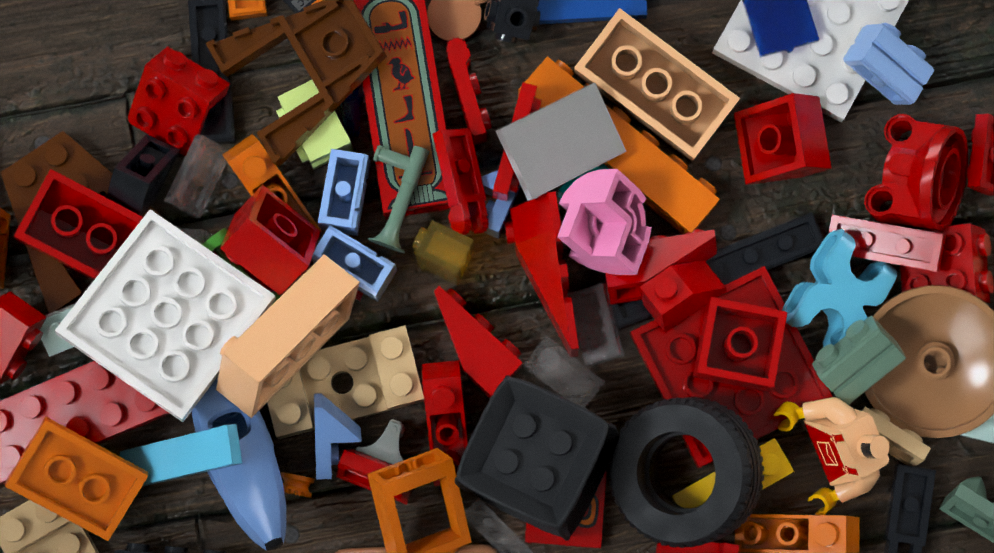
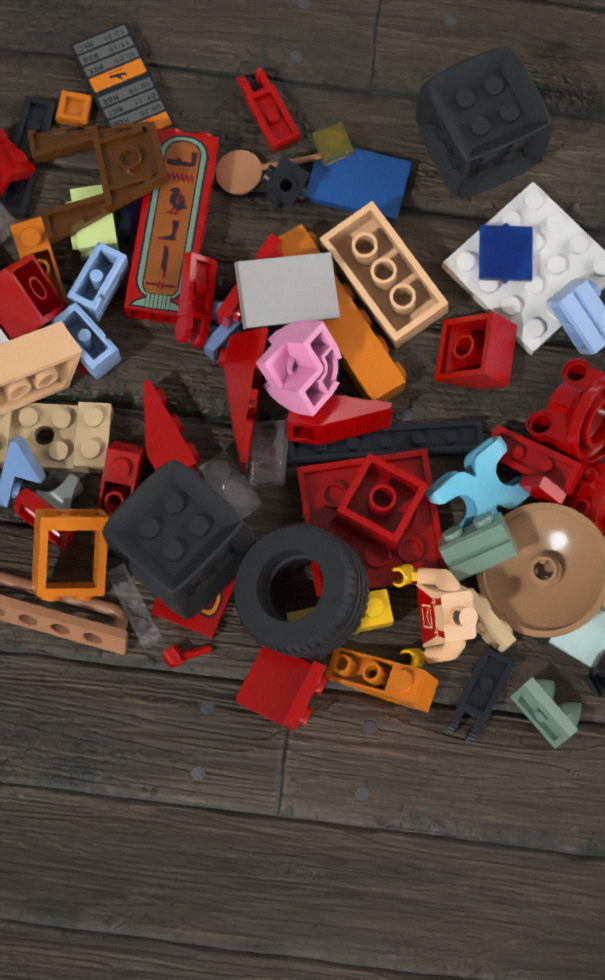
camera: 15 degrees right, 5 degrees down
sand green piece [368,145,430,253] -> none
clear yellow brick [412,220,474,285] -> none
red hinge [446,37,492,145] -> none
red slope [640,260,727,332] -> none
none -> red tile [518,475,566,505]

